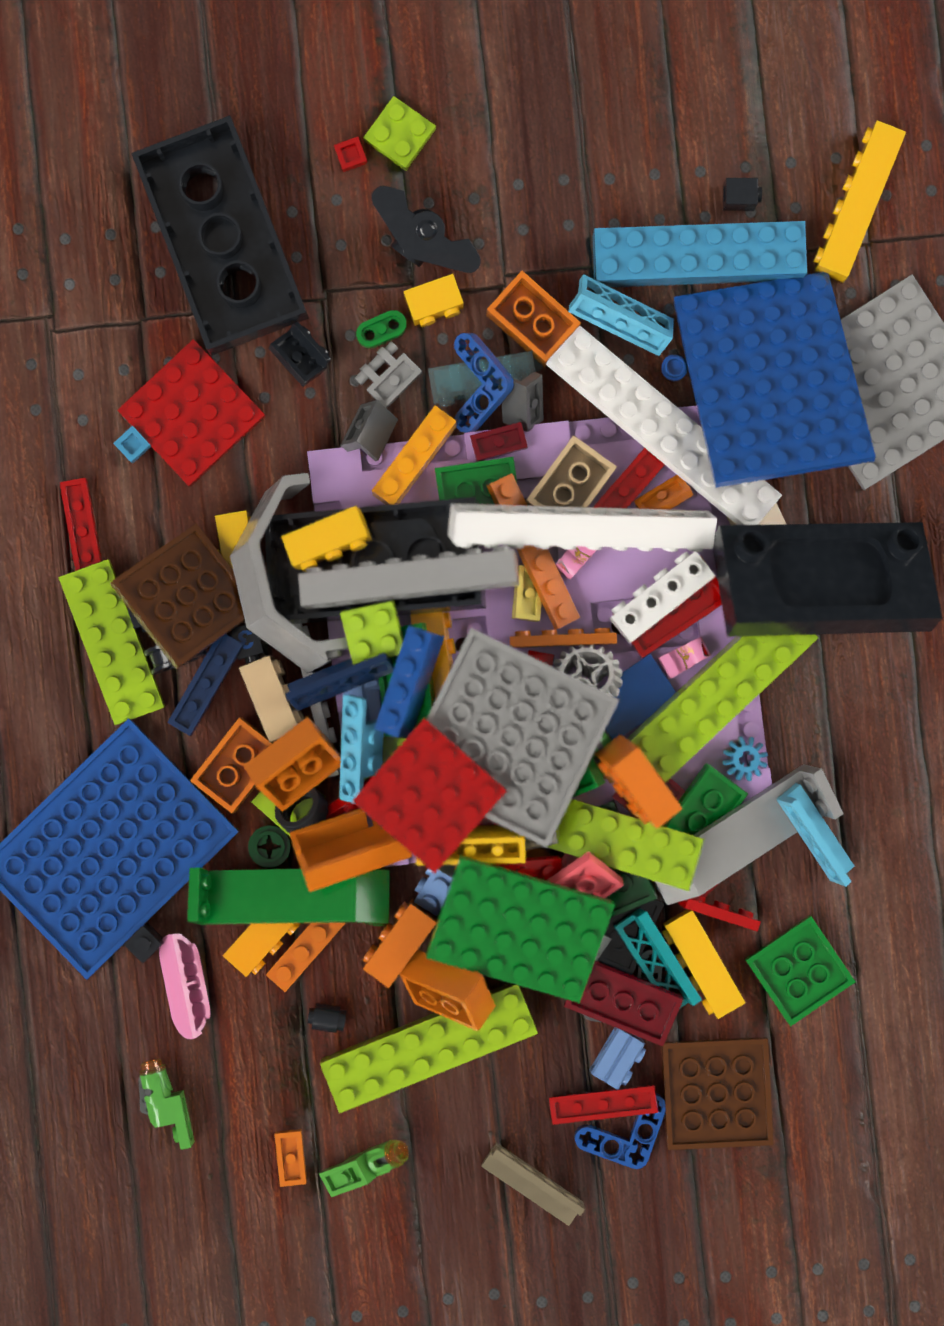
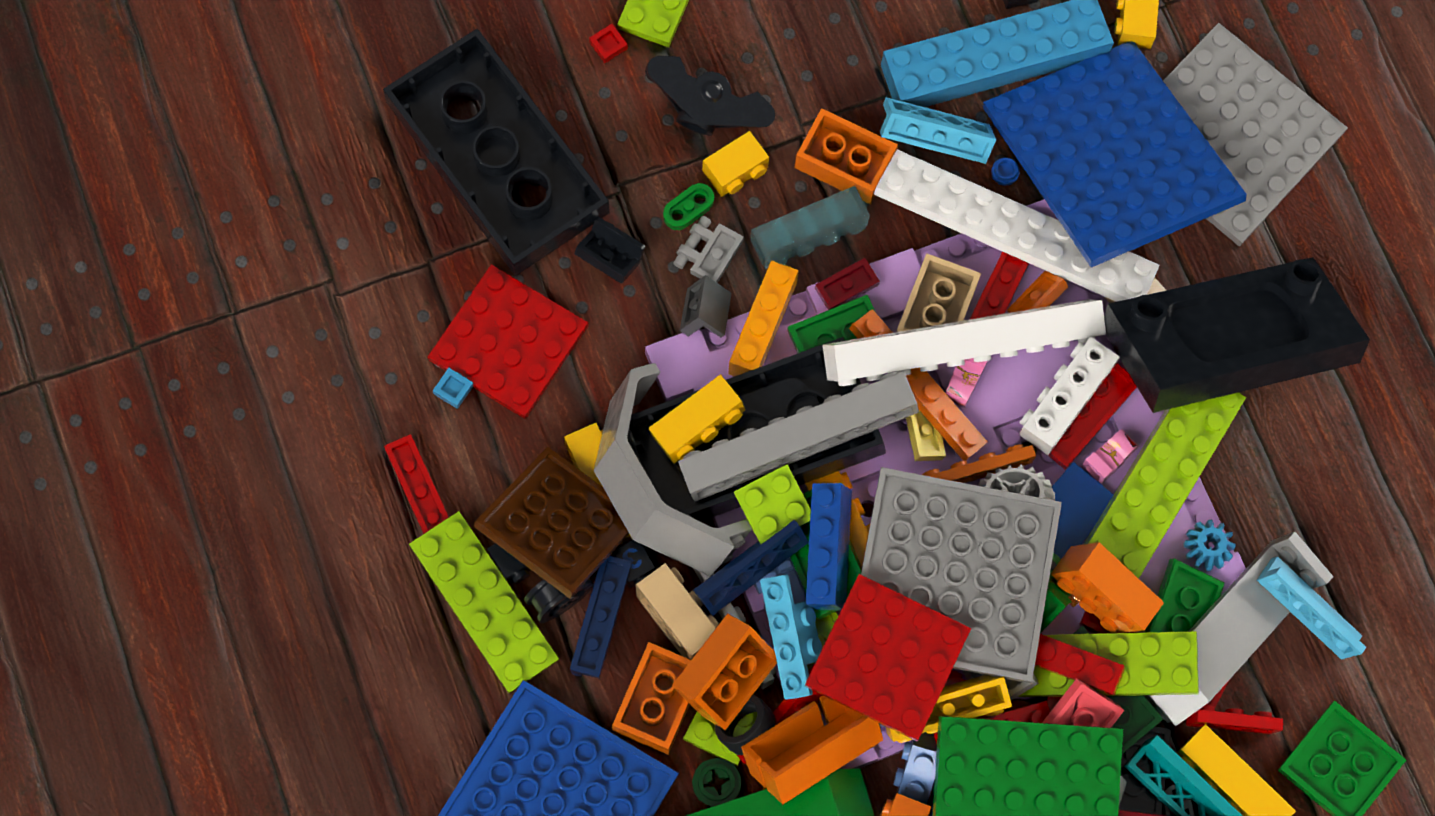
camera: 15 degrees left, 15 degrees down
blue beam [454,333,514,433] -> none
dark grey panel [501,372,544,432] -> none
none -> red plate [1035,634,1125,696]

